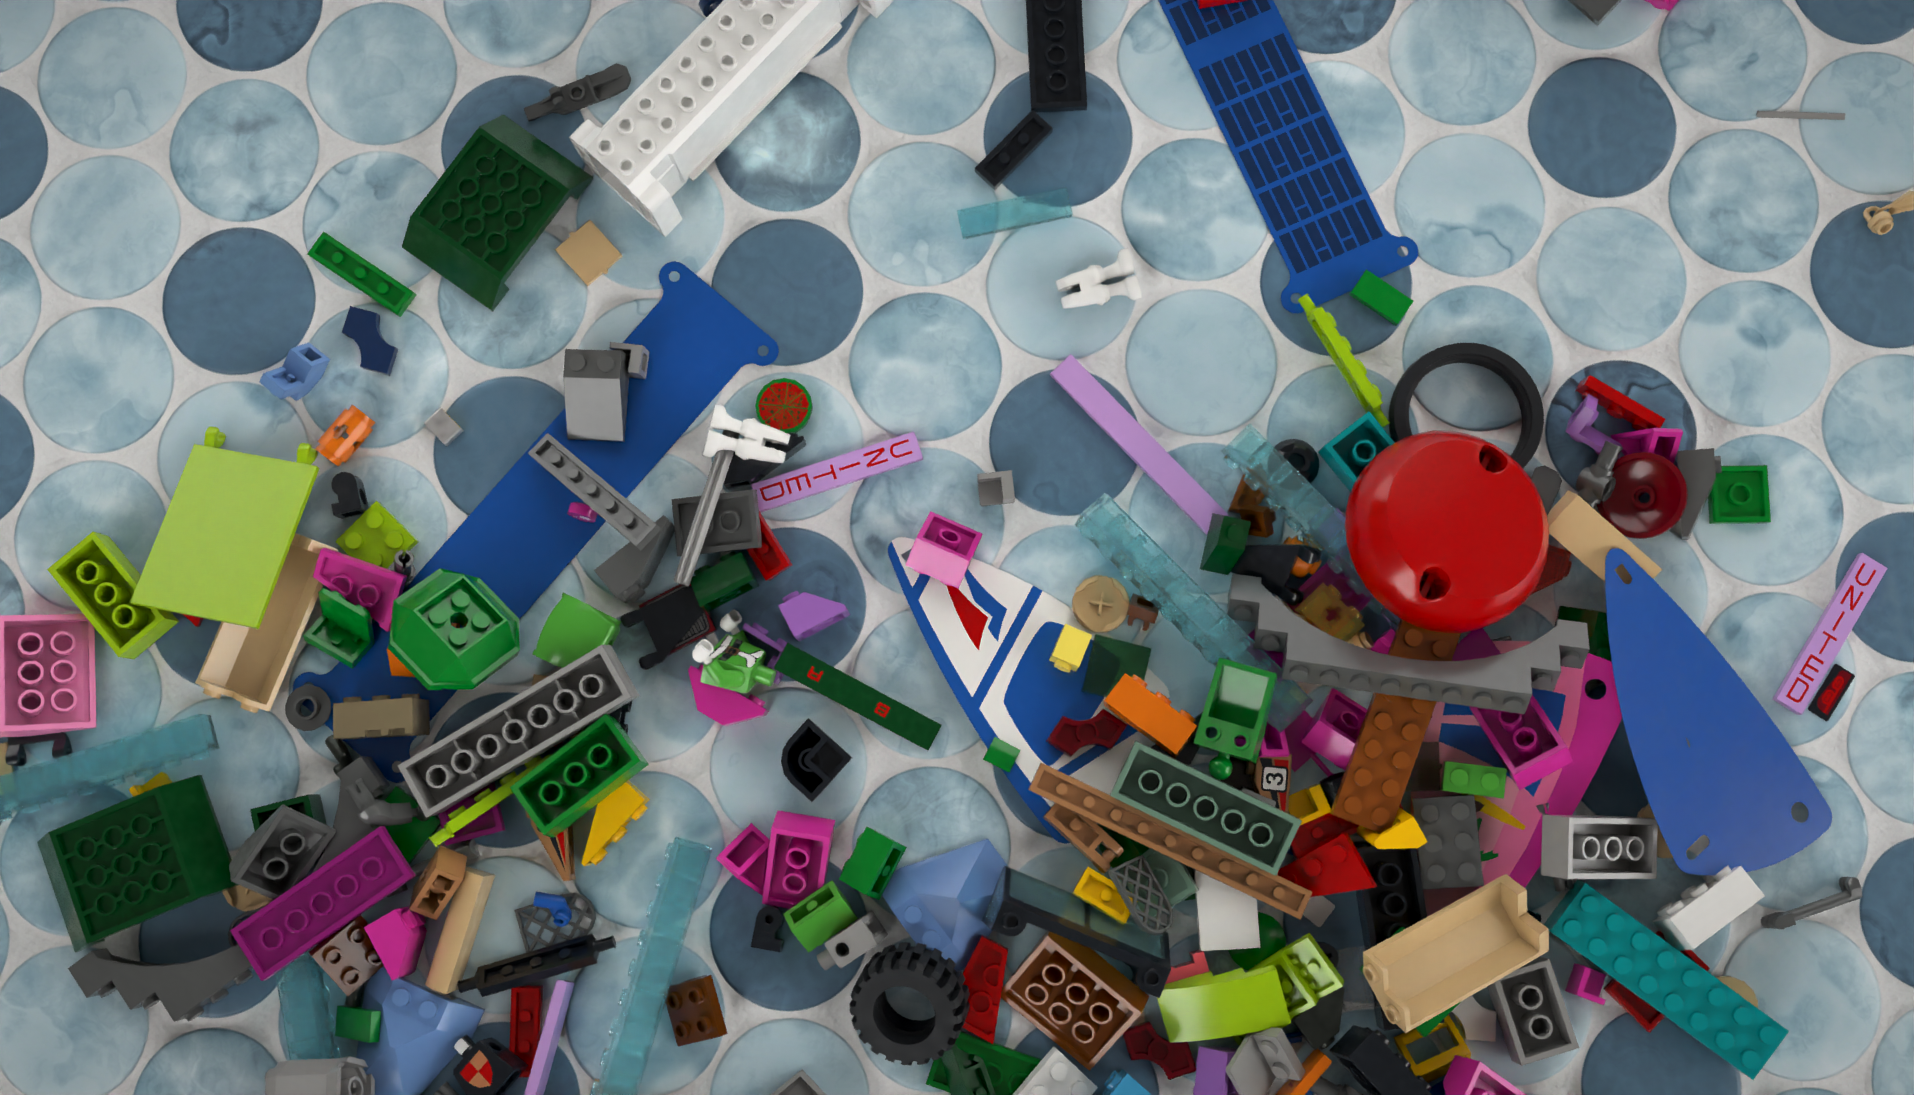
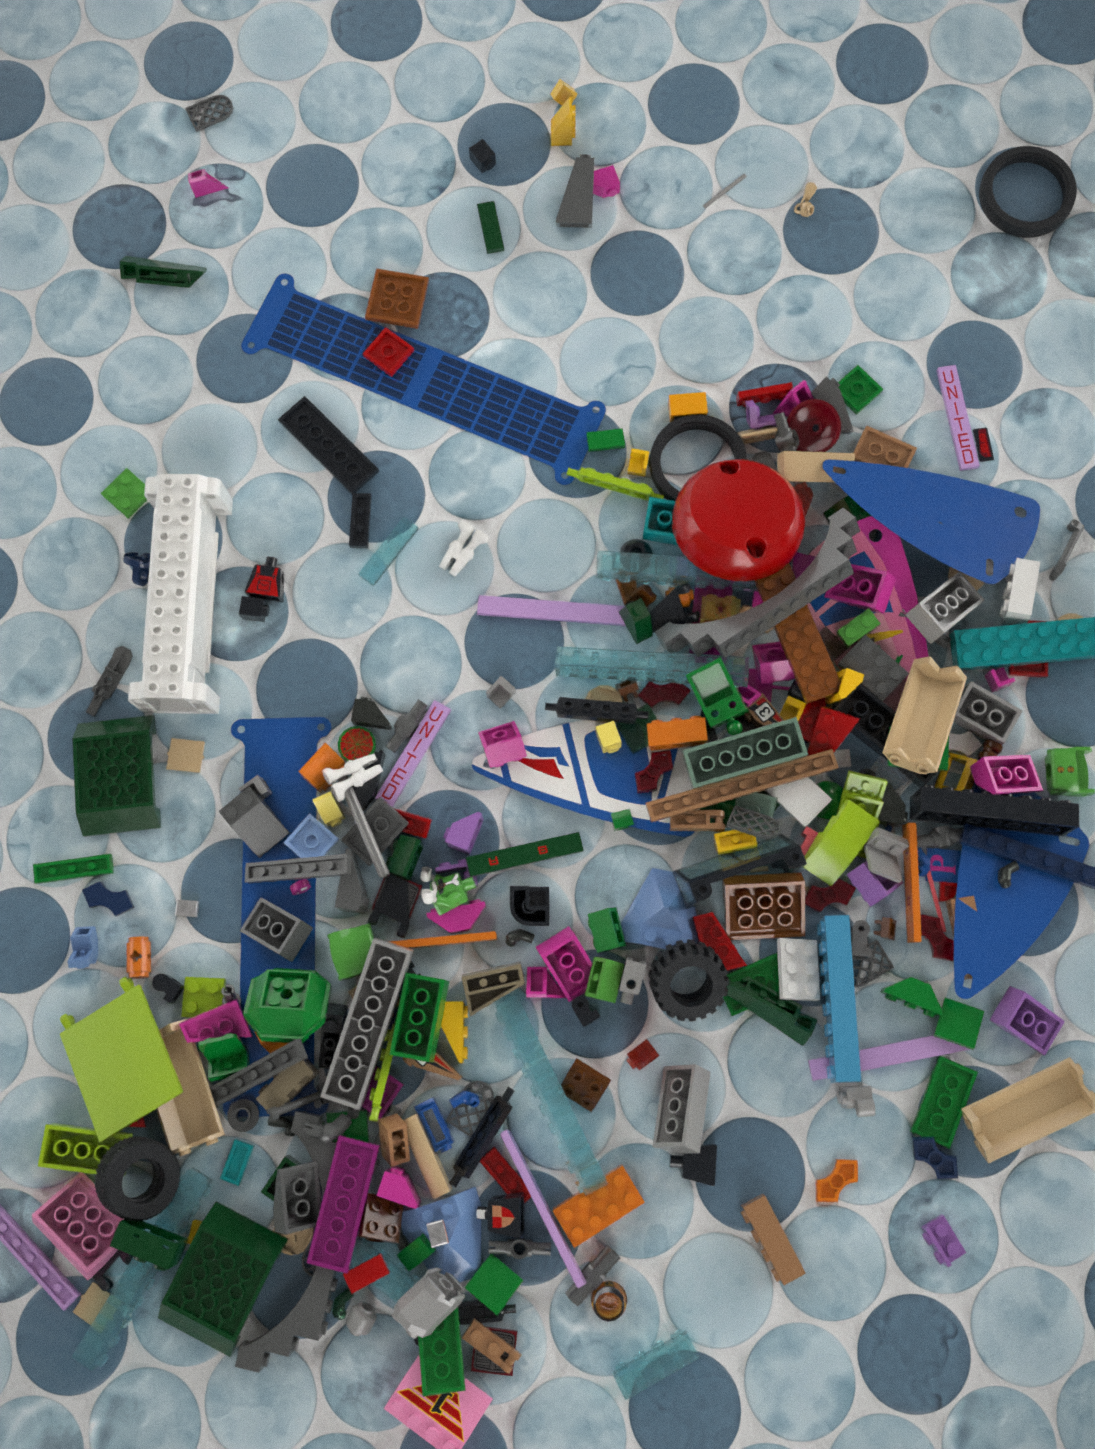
camera: 40 degrees left, 5 degrees down
none -> black tyre [95,1136,180,1222]
none -> dark green piece [110,1219,189,1271]
none -> dark grey plate [210,1039,308,1108]
none -> teal tile [220,1139,255,1186]
none -> black brick [239,596,270,622]
none -> dark grey slope [240,897,313,962]
none -> torso [245,556,284,602]
none -> dark grey hinge [266,1082,332,1122]
none -> light blue plate [284,813,339,858]
none -> orange slope [298,743,345,793]
none -> light yellow slope [312,791,346,827]
none -> black slope [318,1003,348,1069]
none -> clear green arm [332,1287,355,1320]
none -> red tile [343,1253,390,1294]
none -> light grey head [346,1302,377,1336]
none -> pearl dark grey slope [351,697,392,730]
none -> dark grey pin [385,699,427,753]
none -> orange tile [389,931,497,949]
none -> blue window [414,1097,455,1153]
none -> flat silver piece [426,1219,449,1248]
none -> dark tan wedge [462,961,525,1017]
none -> pearl dark grey arm [505,929,535,947]
none -> black plate [545,697,649,724]
none -> clear red slope [626,1039,660,1071]
none -> yellow panel [627,448,650,477]
none -> dark red tile [638,679,691,708]
none -> light orange panel [668,392,708,422]
none -> tan slope [737,426,778,444]
none -> medium nougat plate [853,425,917,468]
none -> reddish brown wheel [977,740,1003,760]

